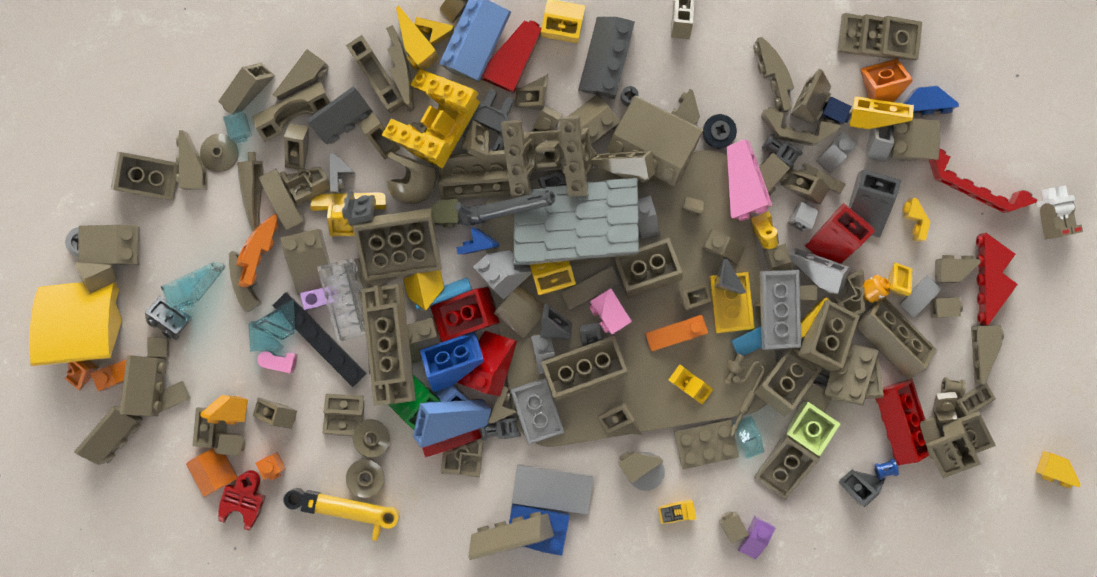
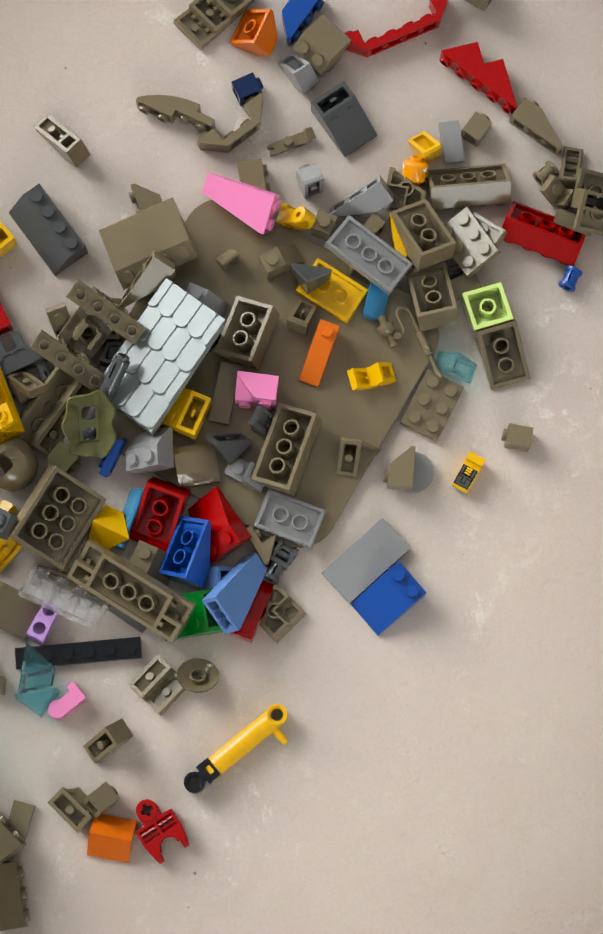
camera: 50 degrees left, 10 degrees down
light orange slope [200,395,248,425] -> none
orange brick [255,452,286,481] -> none
dark tan dish [346,459,385,498] -> none
dark tan slope [468,511,554,560] -> none
dark tan slope [514,74,548,111] -> none
dark tan slope [568,95,620,146] -> none
dark grey bush [620,86,639,106] -> none
black wheel [703,114,737,149] -> none
medium lavender slope [738,516,776,559] -> none
dark grey connector [762,134,803,169] -> none
dark tan slope [781,169,830,205] -> none
dark tan slope [791,69,831,124] -> none
red slope [804,202,875,264] -> none
light grey slope [816,132,857,173] -> none
dark grey slope [839,469,886,508] -> none
yellow slope [849,96,914,129] -> none
yellow slope [902,197,931,242] -> none
dark tan slope [935,255,980,283] -> none
none -> olive piece [61,390,117,458]

